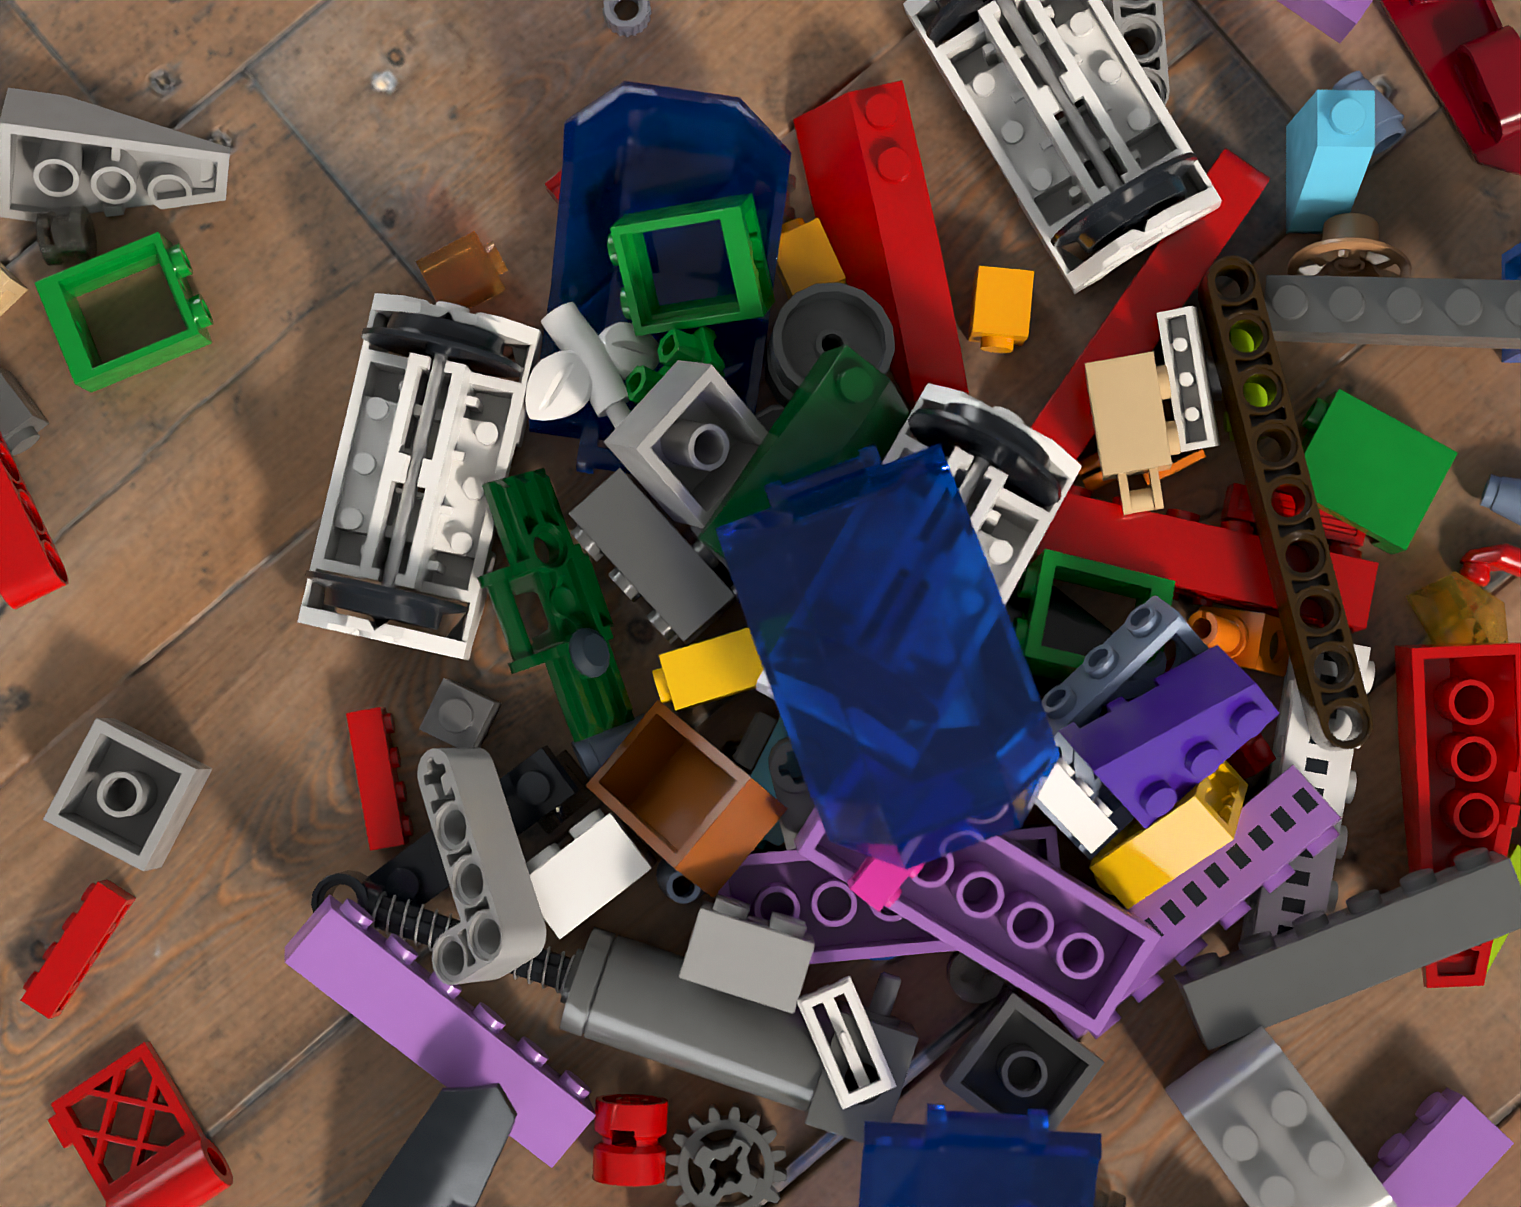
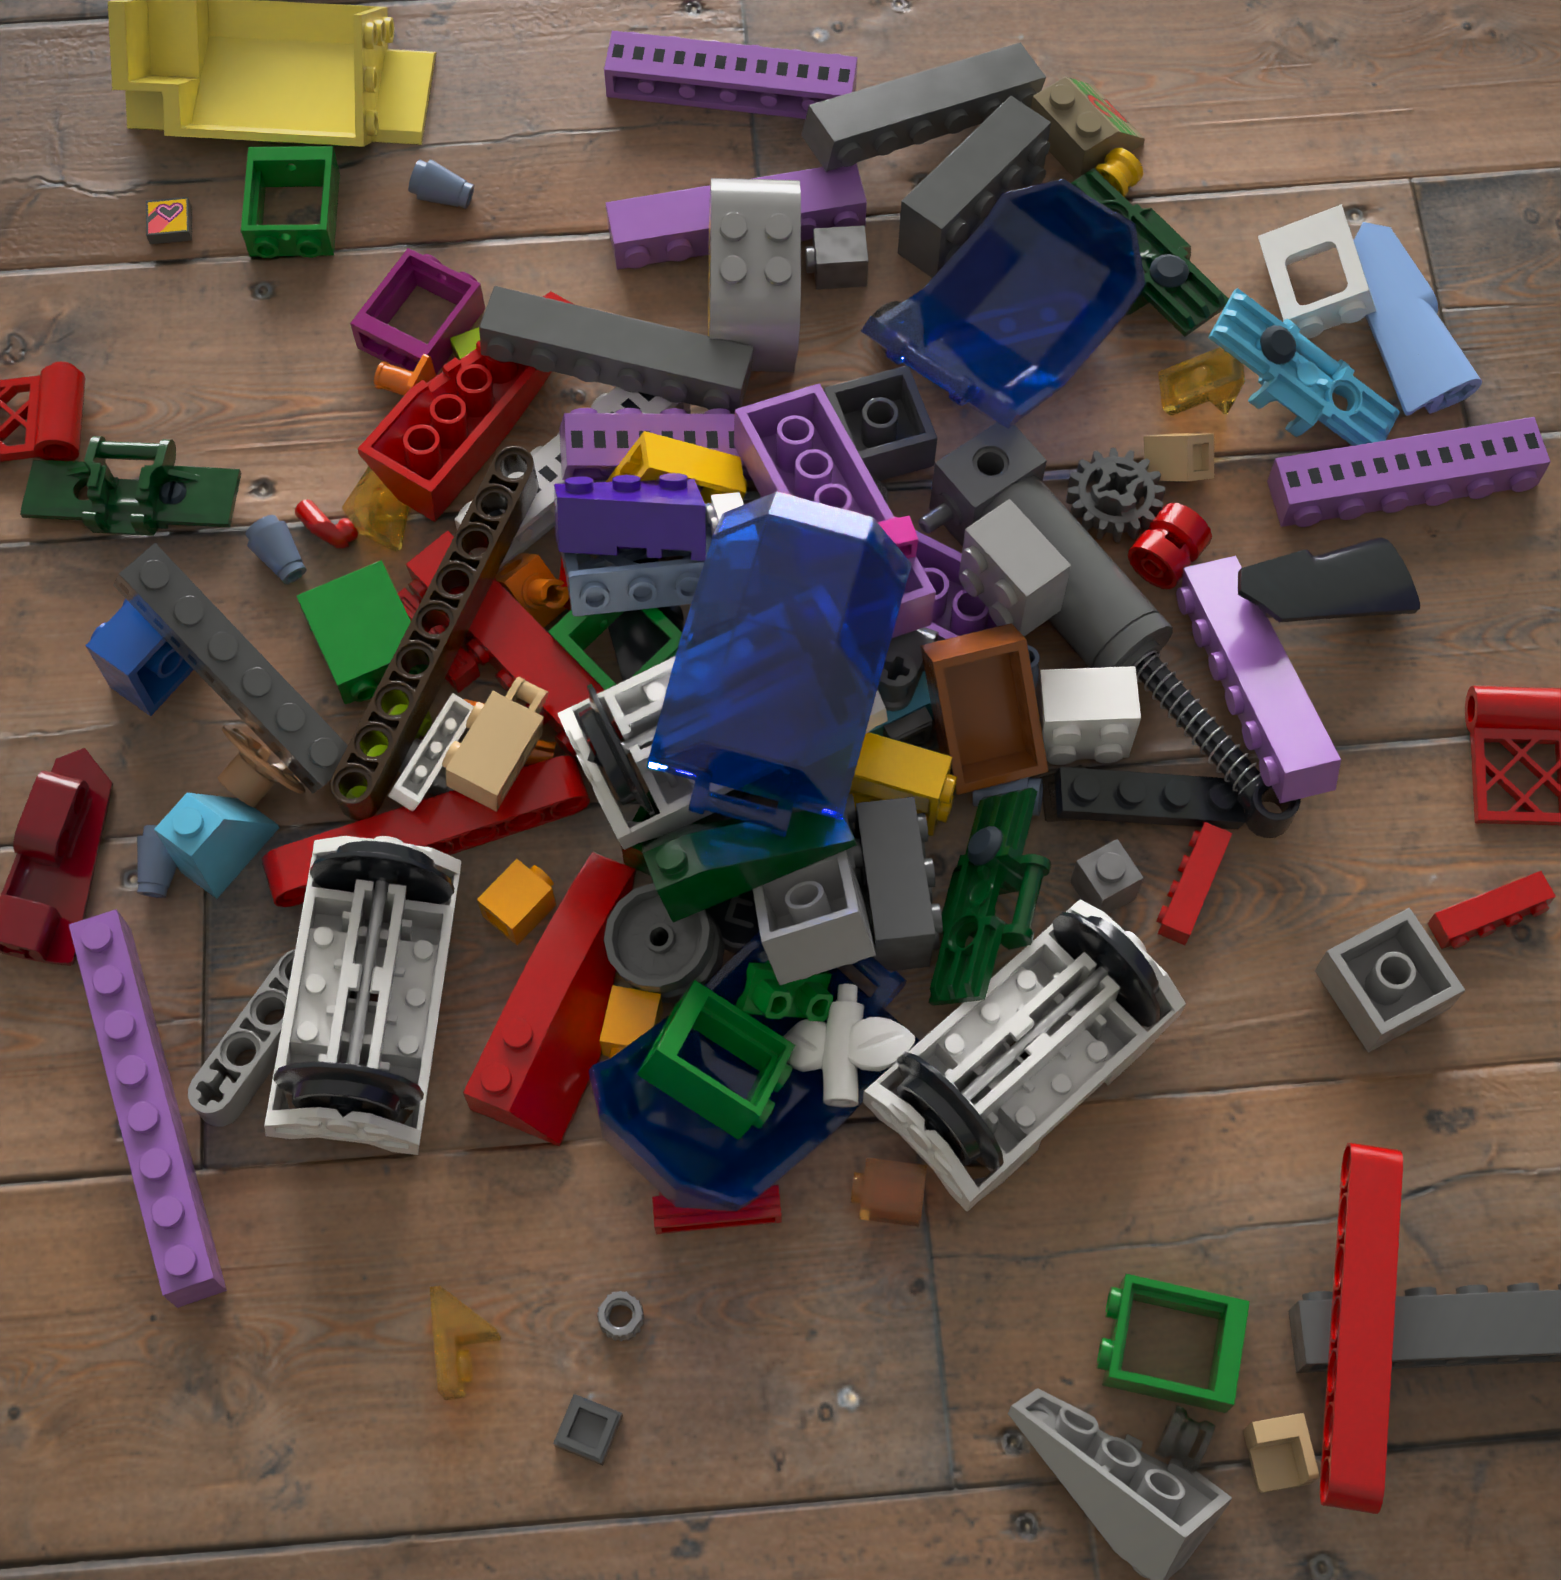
camera: 145 degrees left, 20 degrees down
light grey beam [417,747,546,985] -> none
white tile [797,975,896,1109] -> none

